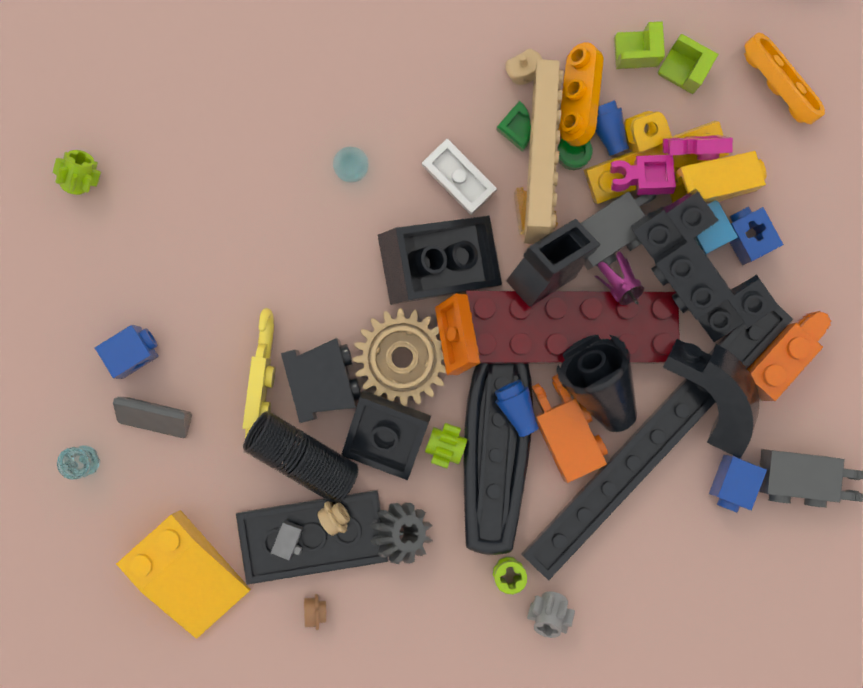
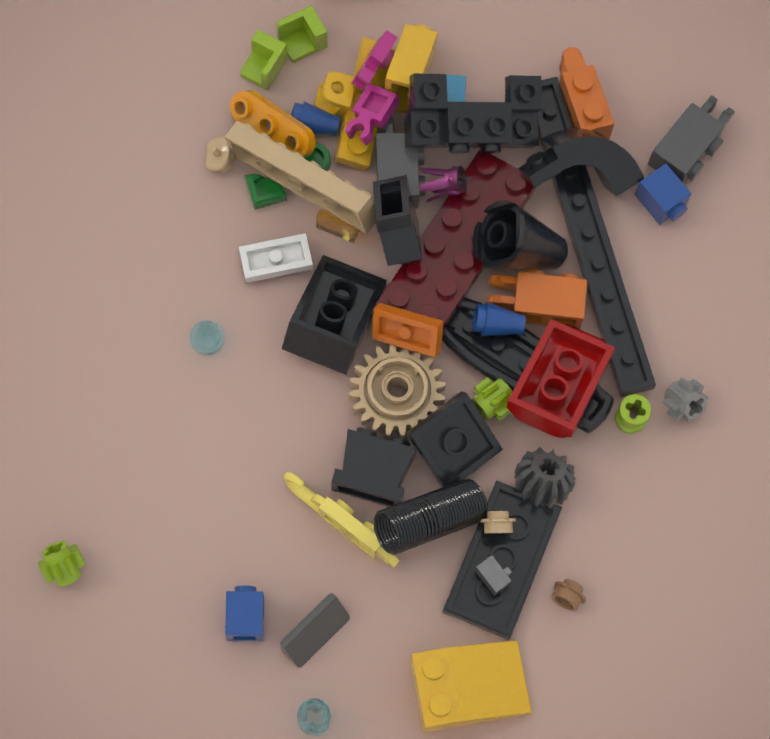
camera: 60 degrees left, 15 degrees down
blue brick [730,206,784,265] -> none
none -> red slope [506,319,615,438]

